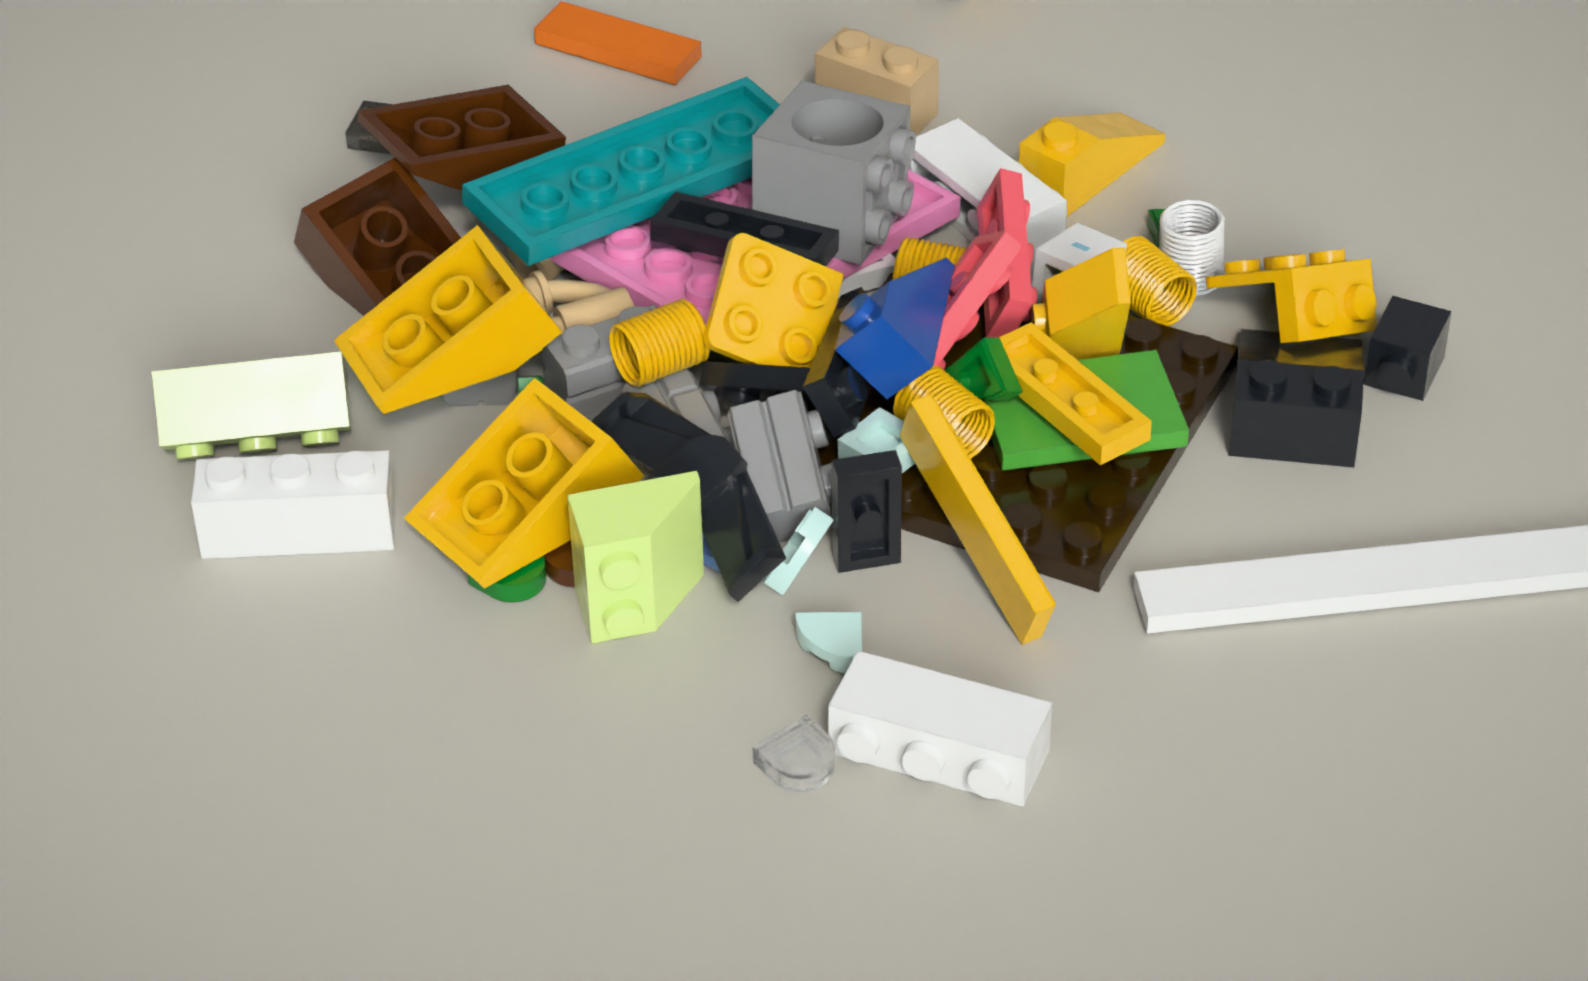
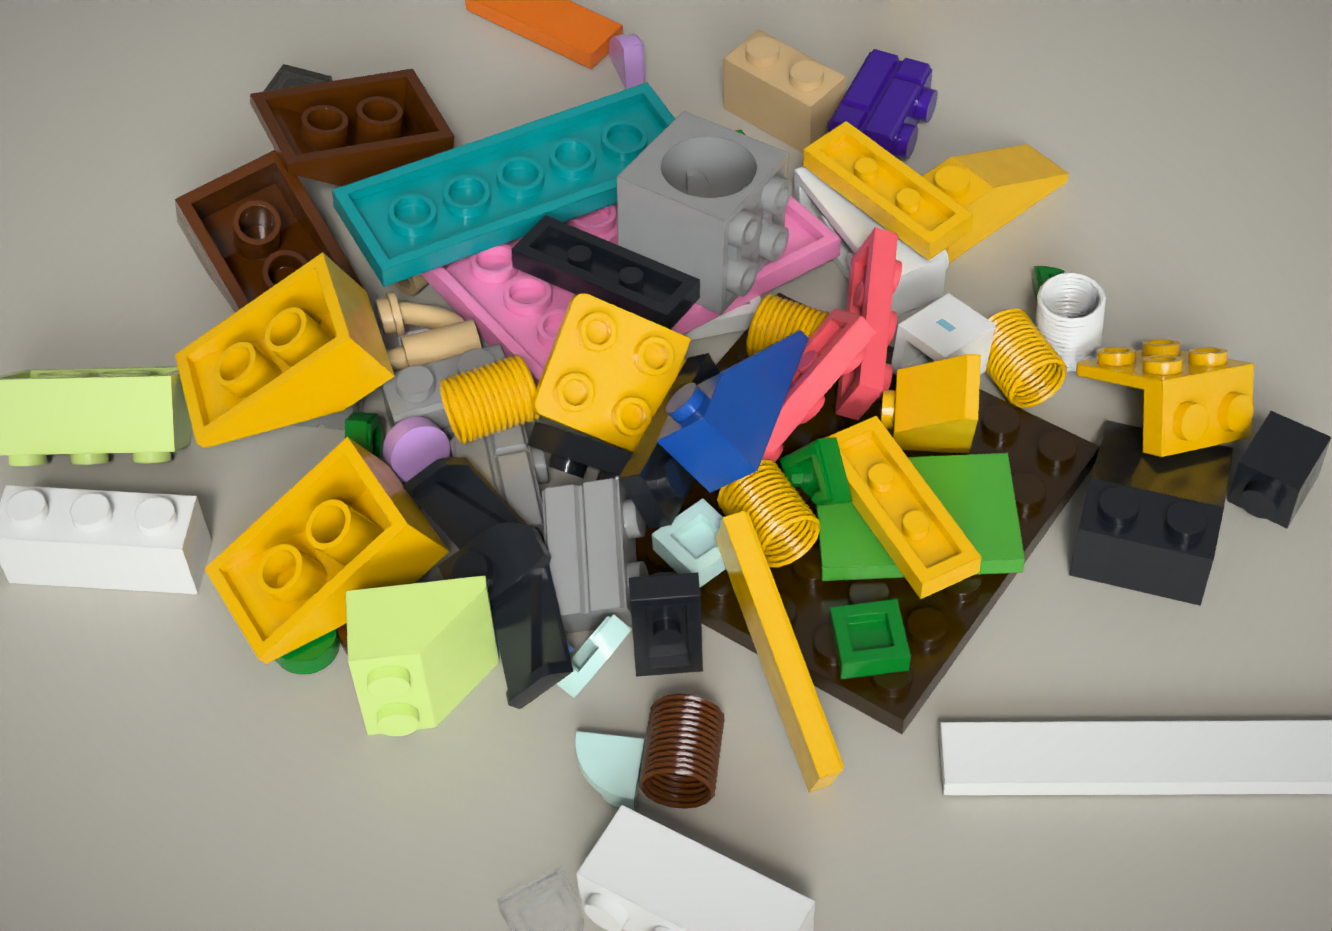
camera: 10 degrees right, 10 degrees up
none -> lavender tile [383,416,450,482]
none -> lavender tile [609,33,645,89]
none -> reddish brown piece [639,693,725,809]
none -> yellow plate [803,121,973,261]
none -> dark purple brick [828,49,938,159]
none -> green tile [829,599,911,679]

